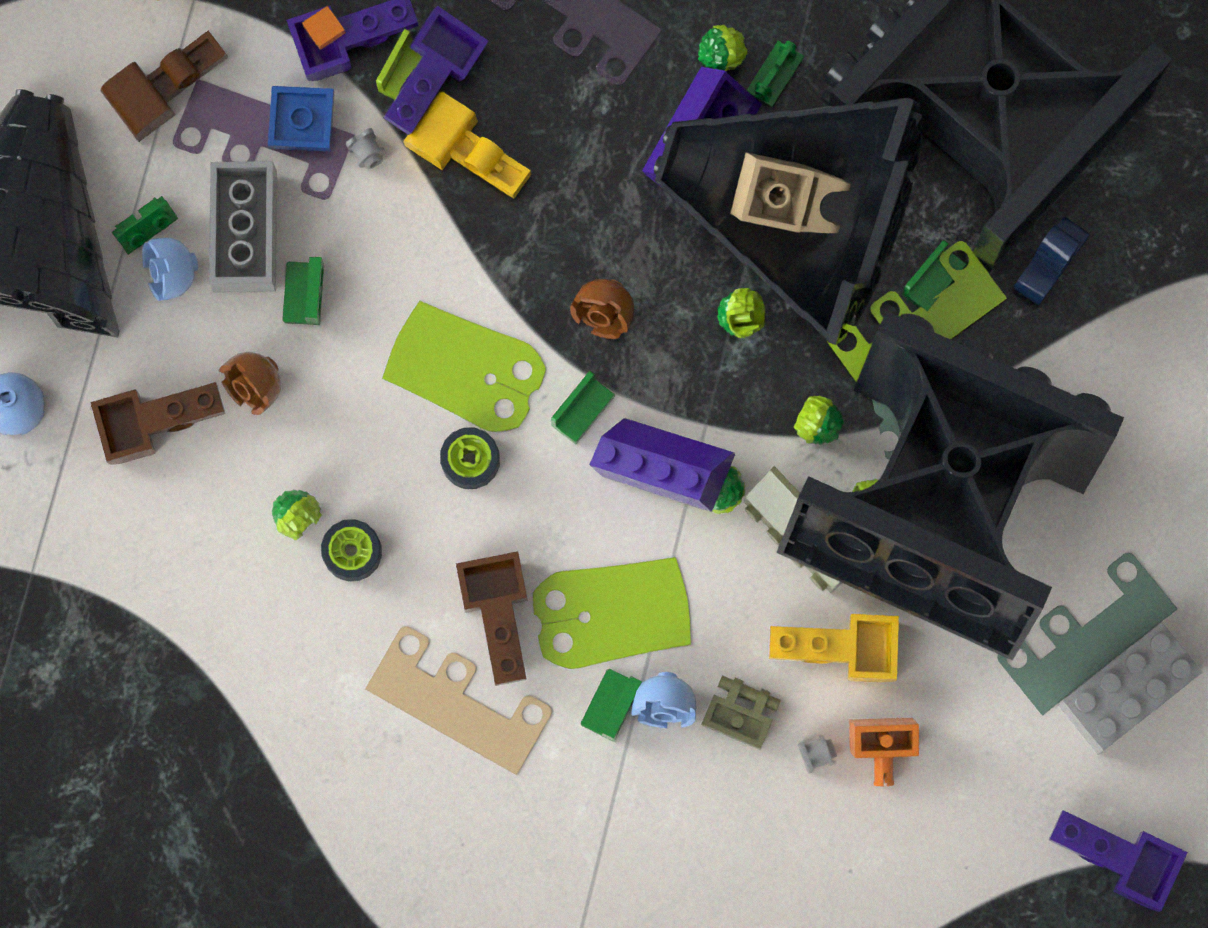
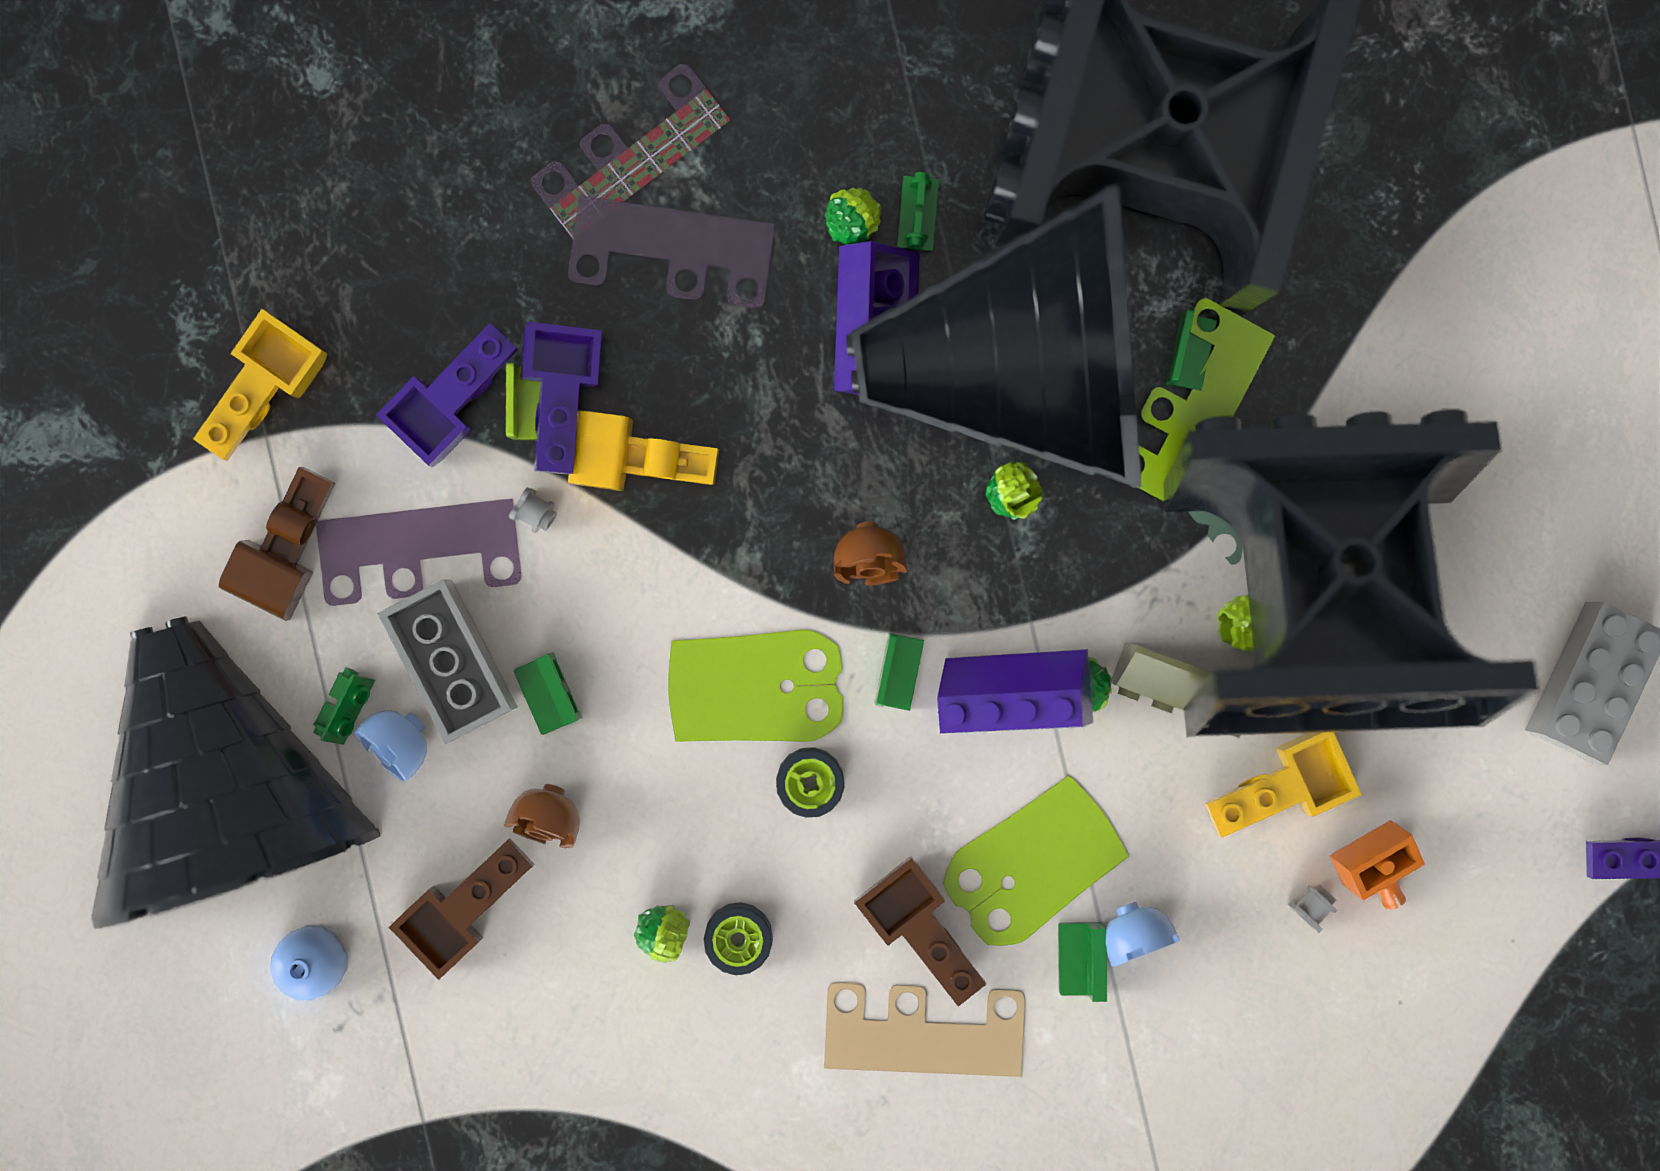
camera: 30 degrees left, 10 degrees up
blue plate [268,86,334,152] -> none
orange tile [302,6,346,50] -> none
olive plate [701,675,781,750] -> none
tan brick [731,152,851,233] -> none
piece [794,395,844,445] -> none
sand green piece [997,553,1177,715] -> none
dark blue beam [1013,216,1090,306] -> none

